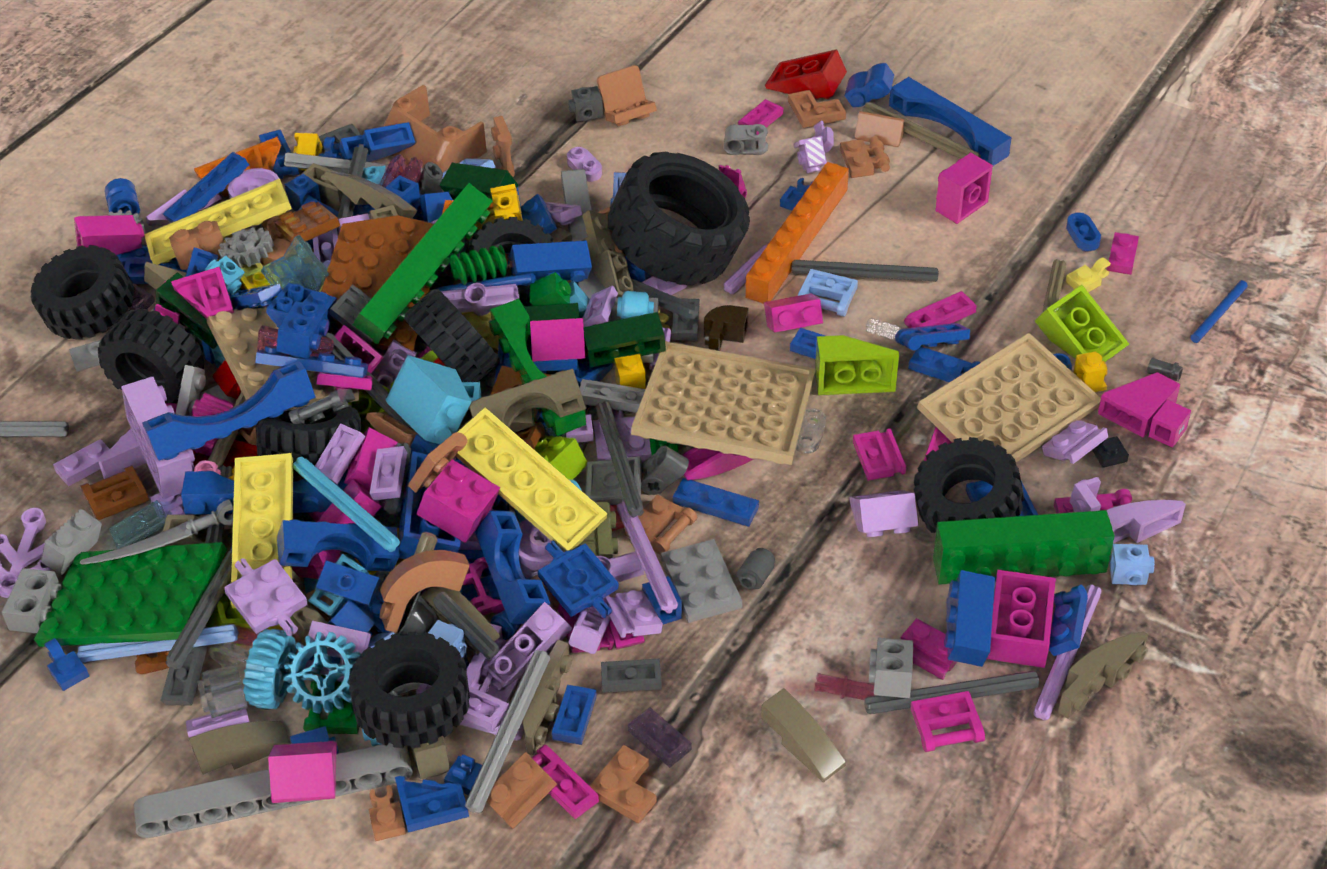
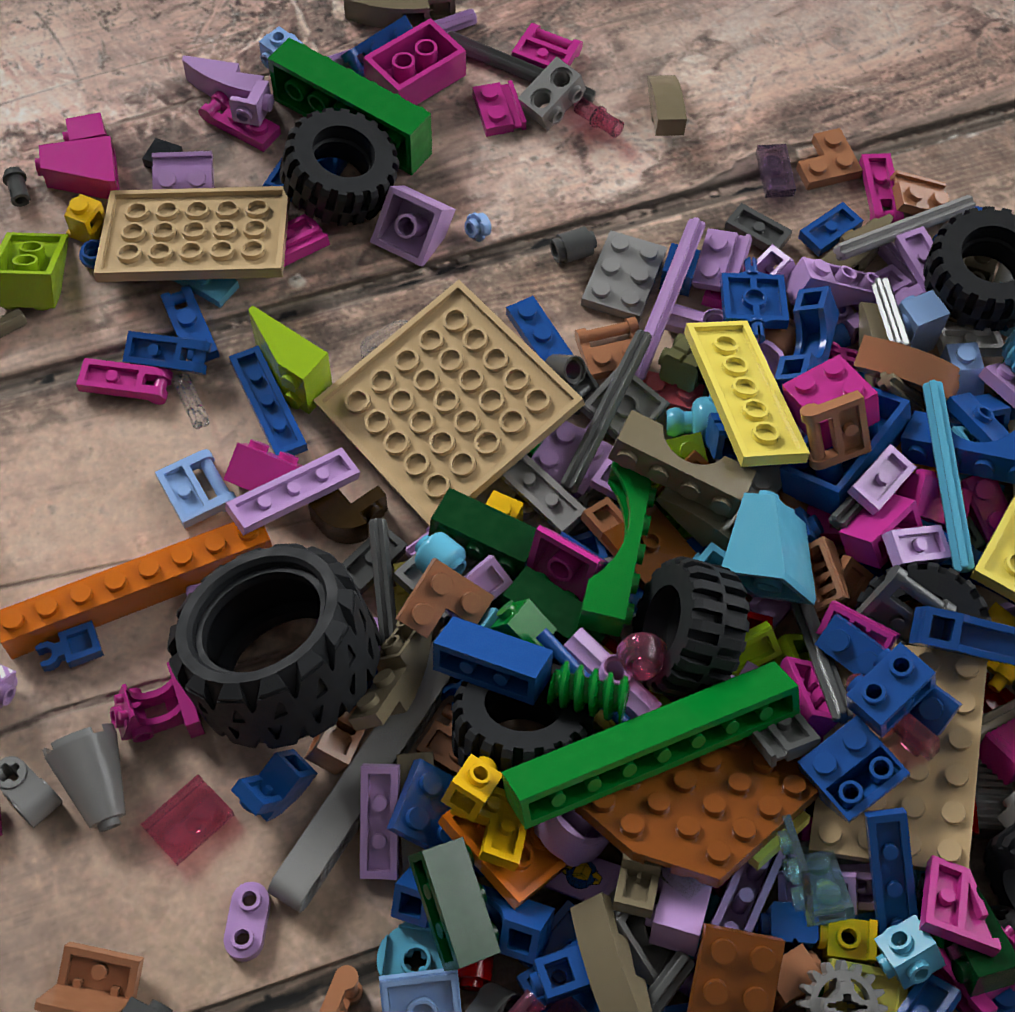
camera: 145 degrees left, 15 degrees up
dark grey axle [792,260,939,282] -> none
dark pink plate [853,428,906,481] -> none
blue wedge [944,570,995,667] -> none
none -> light grey cone [42,723,126,832]
none -> lavender plate [225,447,360,535]
none -> nougat plate [395,558,495,639]
none -> light blue plate [464,212,492,242]
none -> clear pink cone [616,632,667,681]

